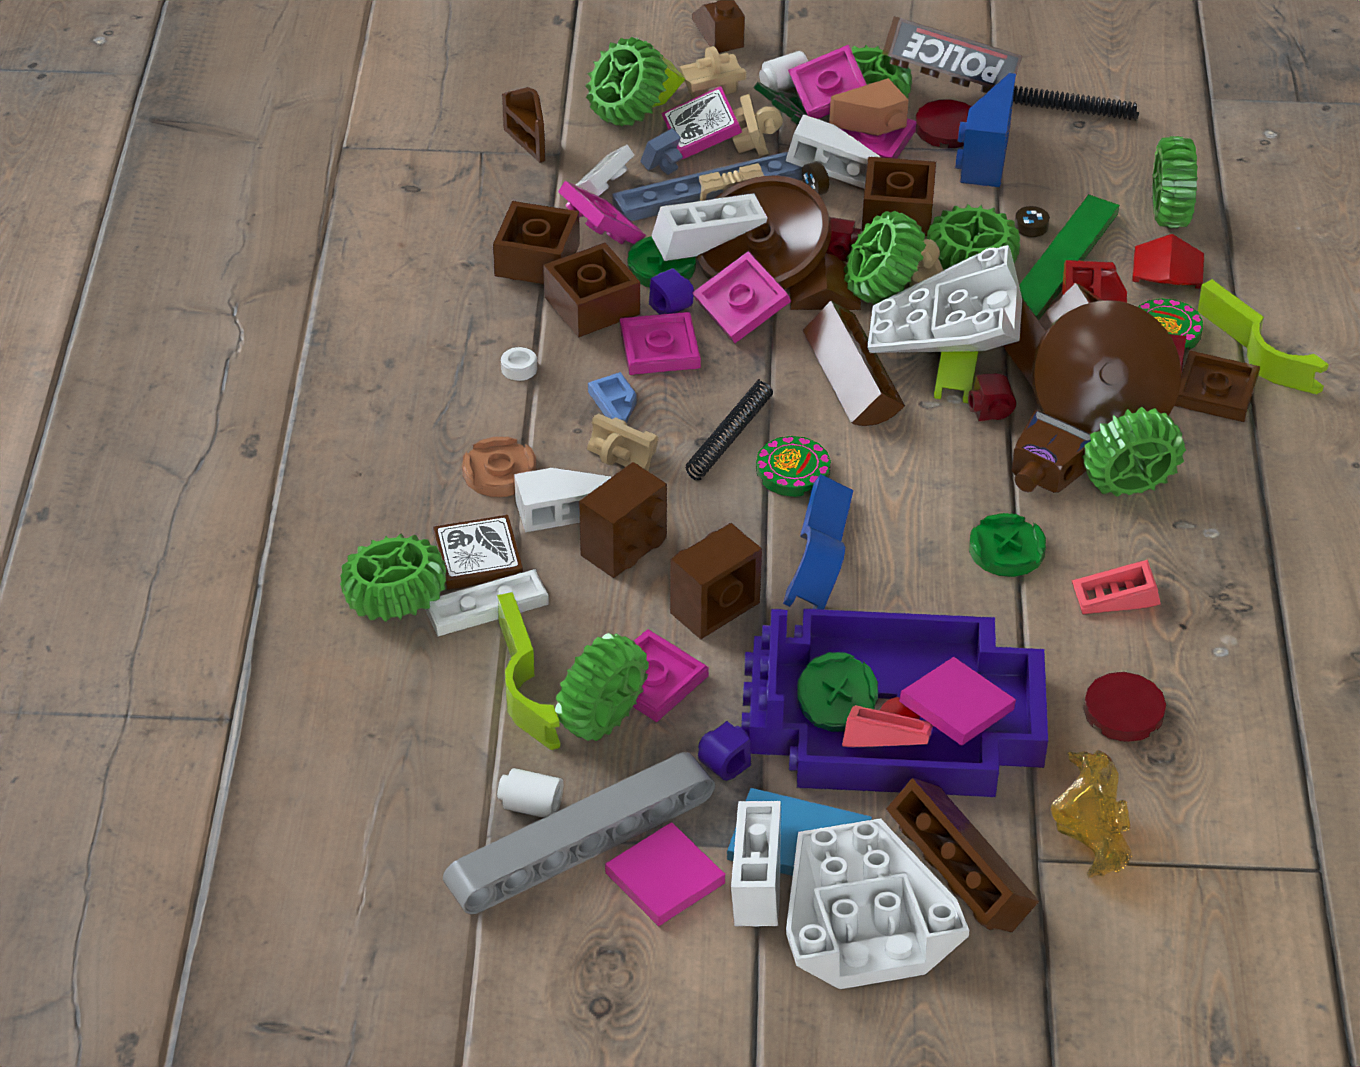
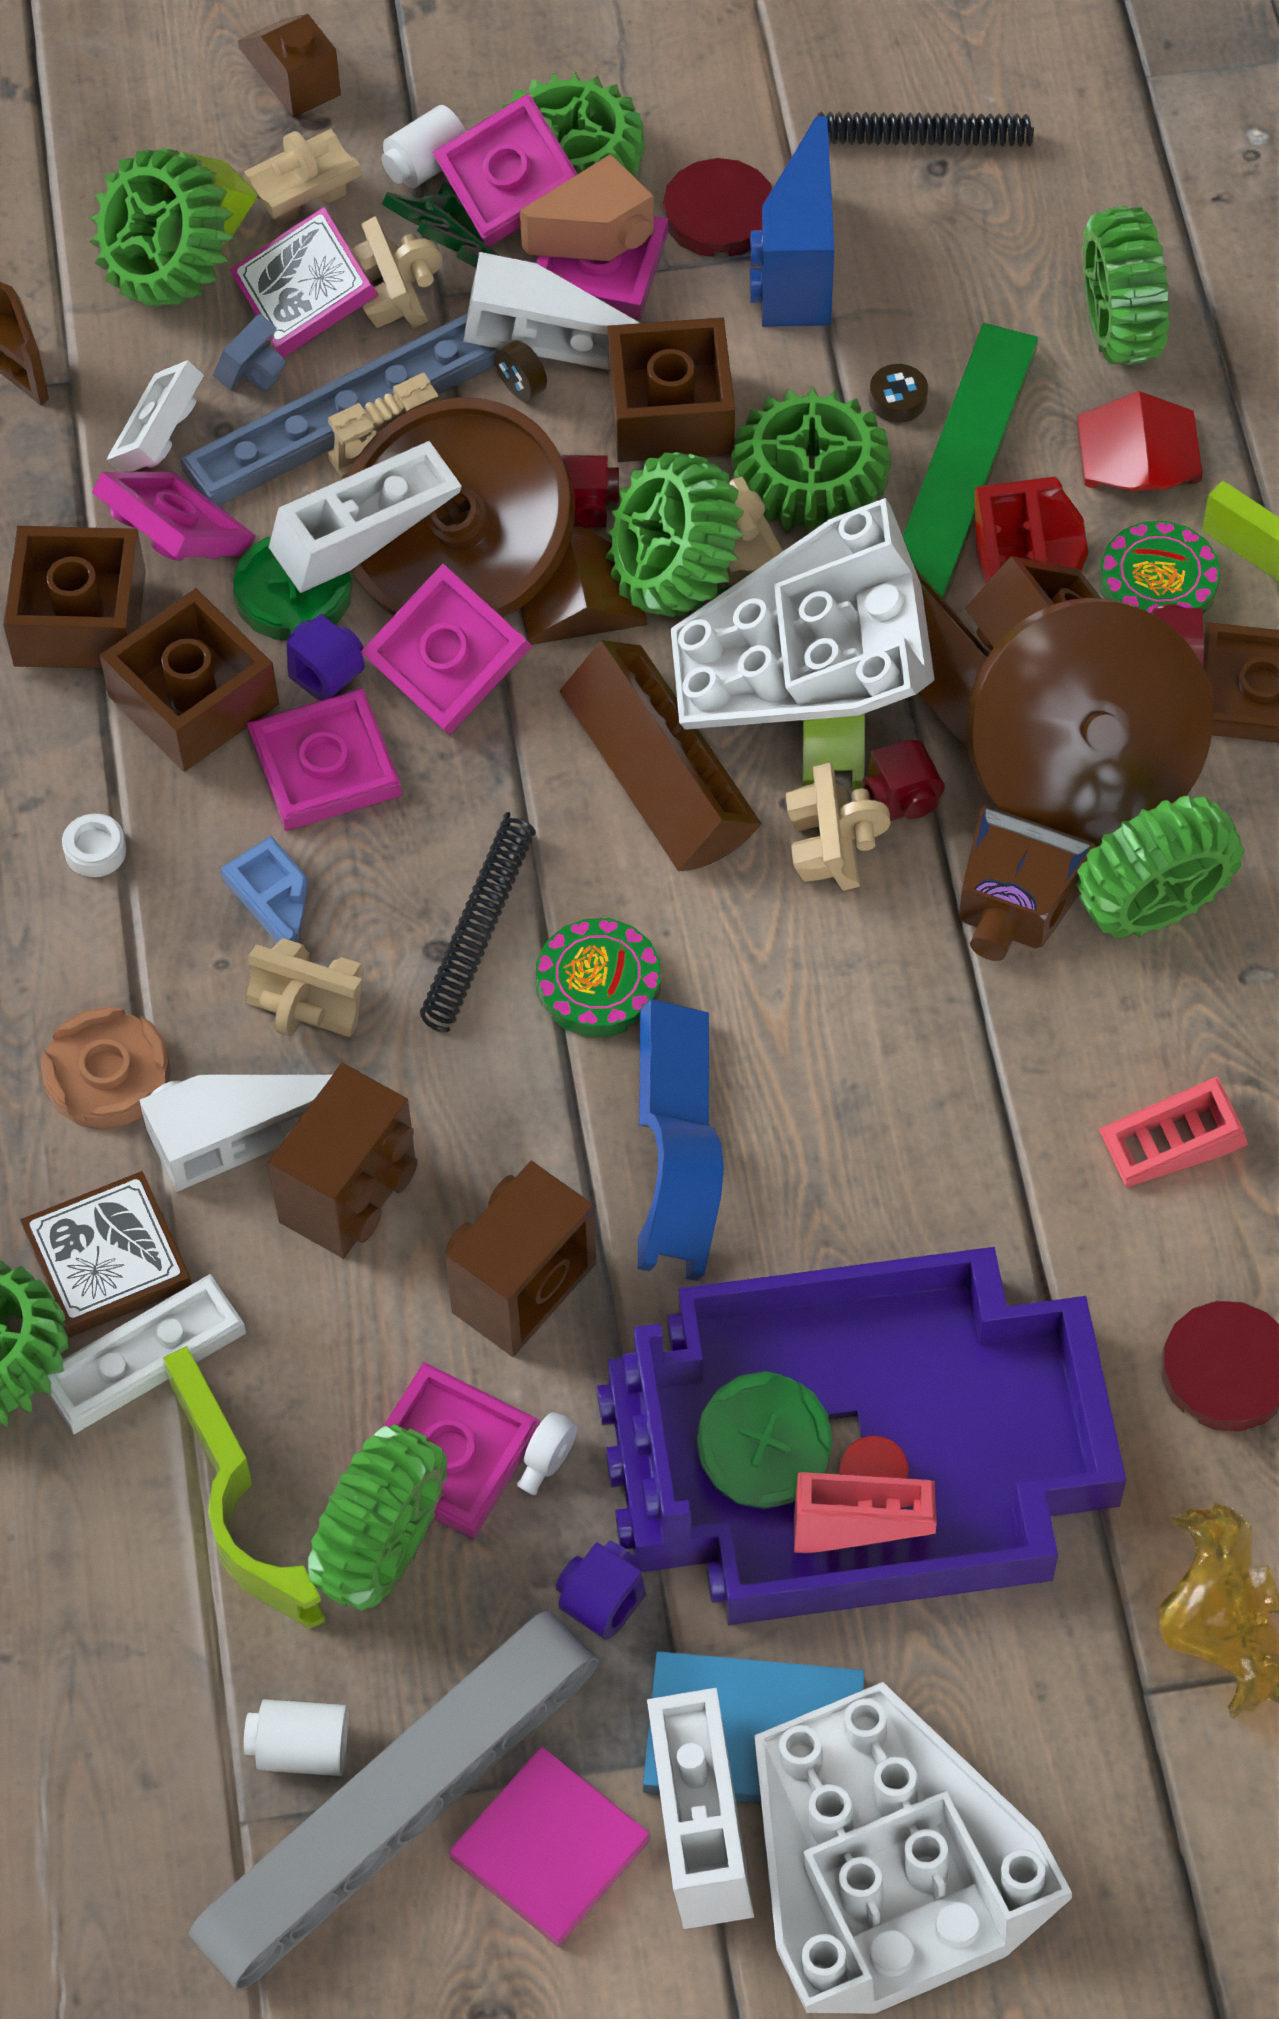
camera: 10 degrees left, 15 degrees up
brick [882,16,1022,93] -> none
reddish brown brick [886,778,1039,933] -> none
dark pink tile [899,657,1016,746] -> none
green tile [969,513,1046,577] -> none
none -> white piece [517,1412,578,1496]
none -> tan hips [786,762,891,891]

